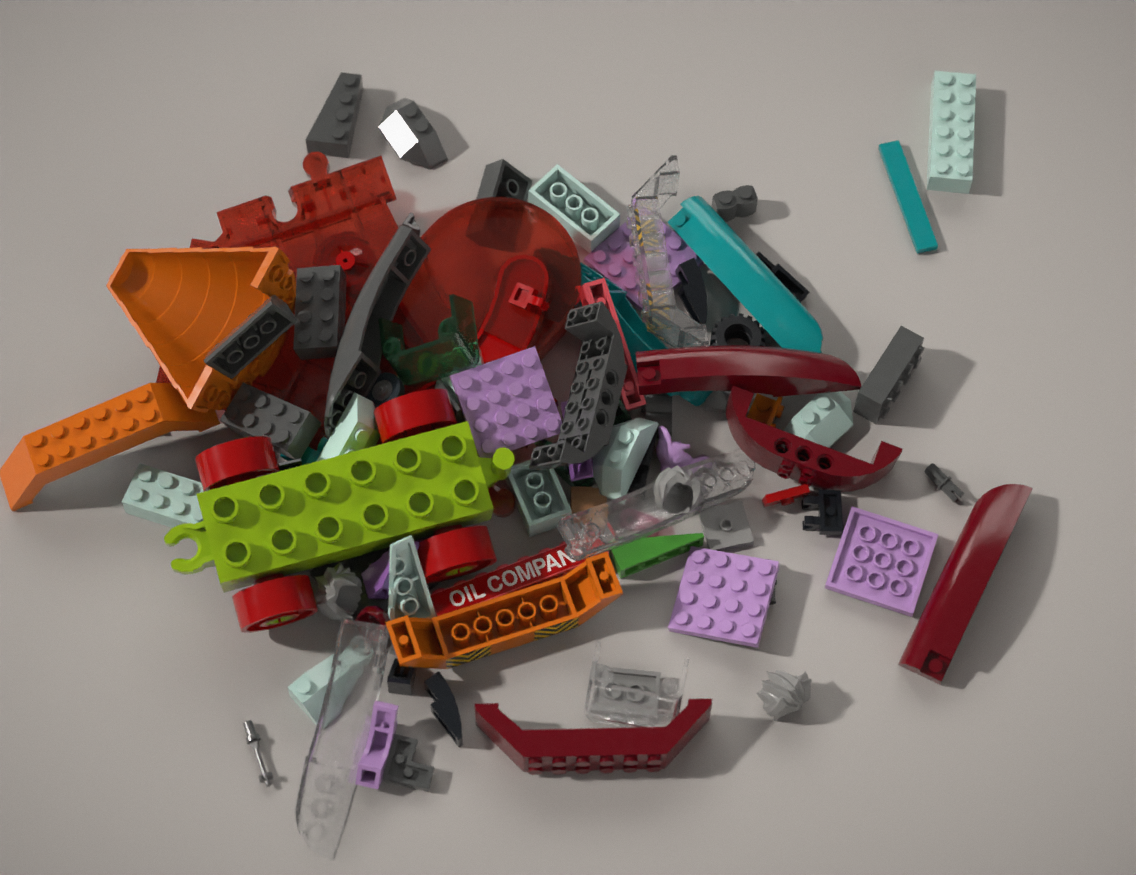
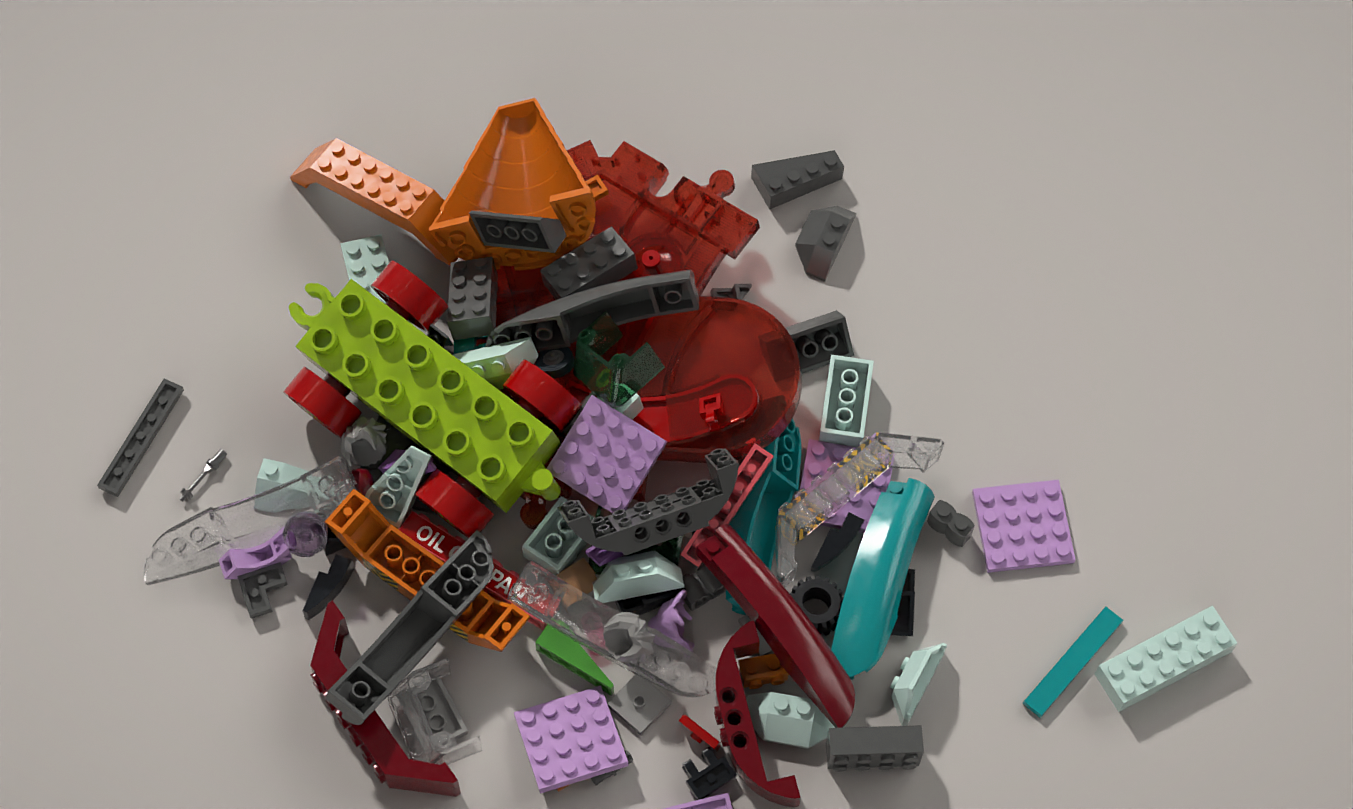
camera: 55 degrees right, 0 degrees up
none -> dark grey plate [97,378,184,497]
none -> clear purple cylinder [283,511,328,557]
none -> dark grey slope [325,530,494,725]
none -> light aqua wedge [890,643,947,726]
none -> lavender plate [972,480,1075,573]

